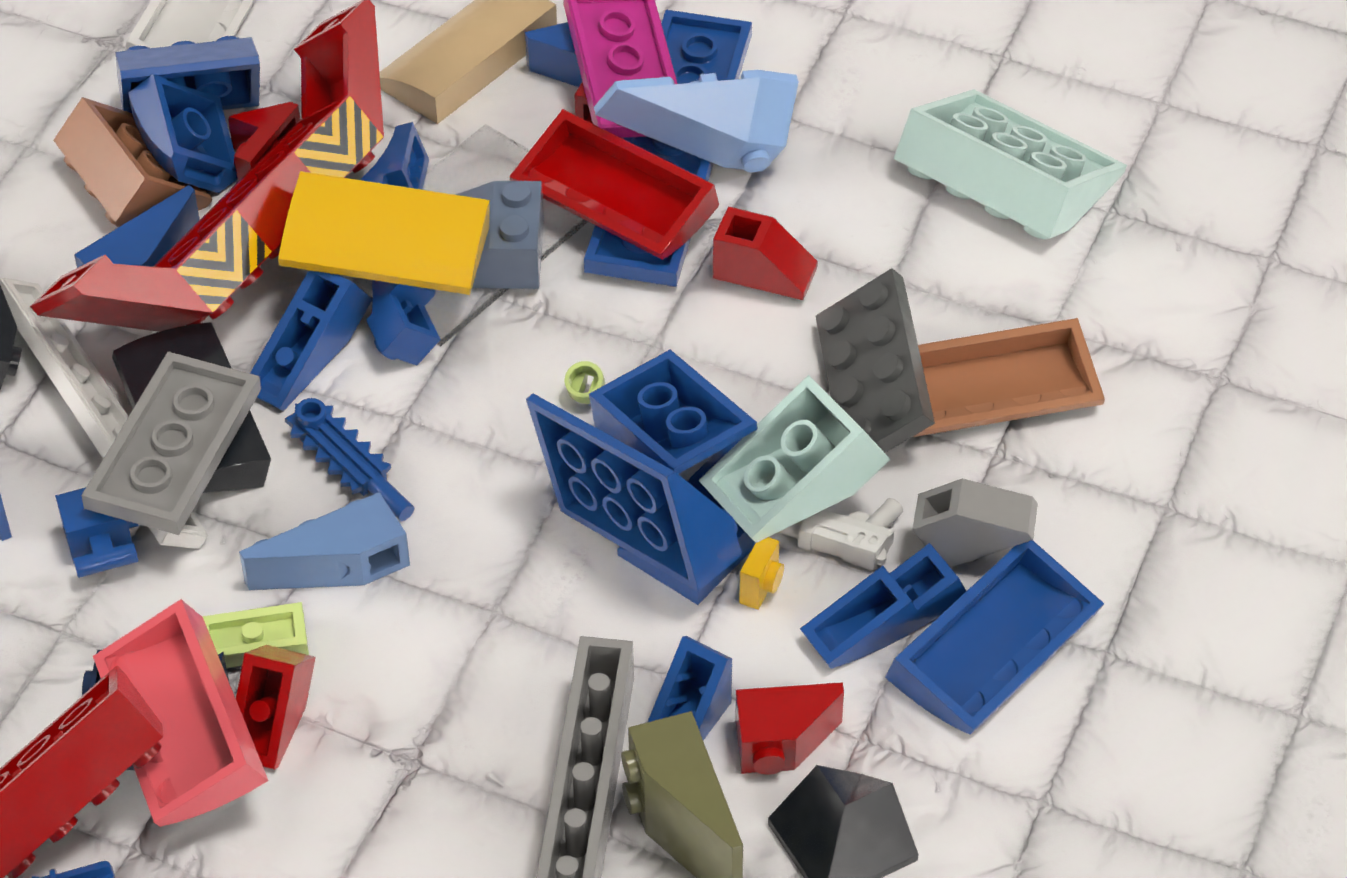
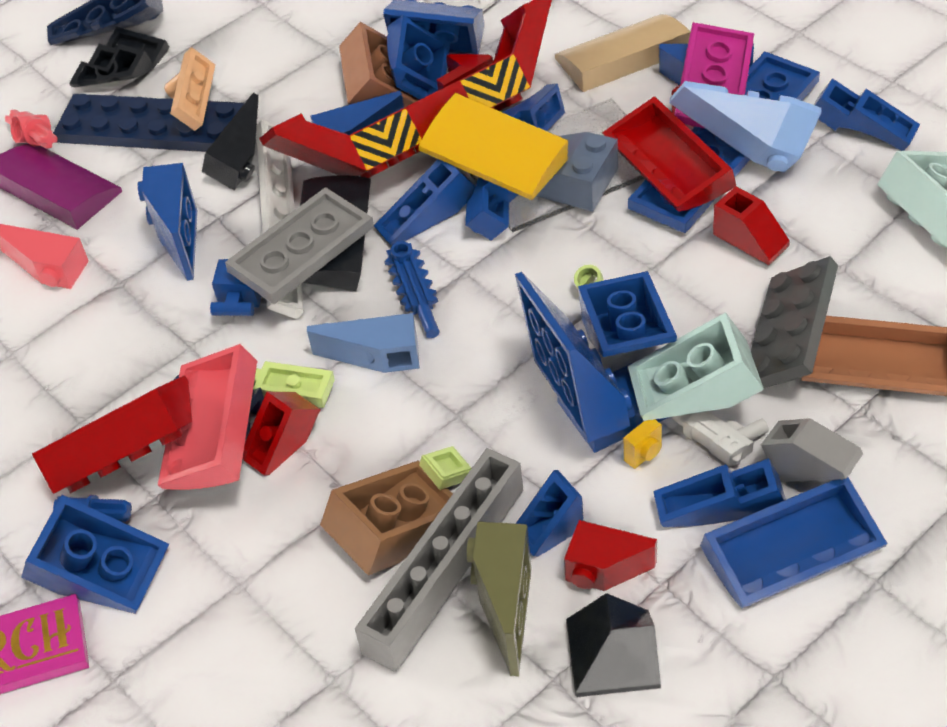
camera: 30 degrees right, 0 degrees up
none -> medium nougat slope [320,460,453,576]
none -> yellowish green tile [419,446,472,490]
none -> blue slope [814,78,921,151]

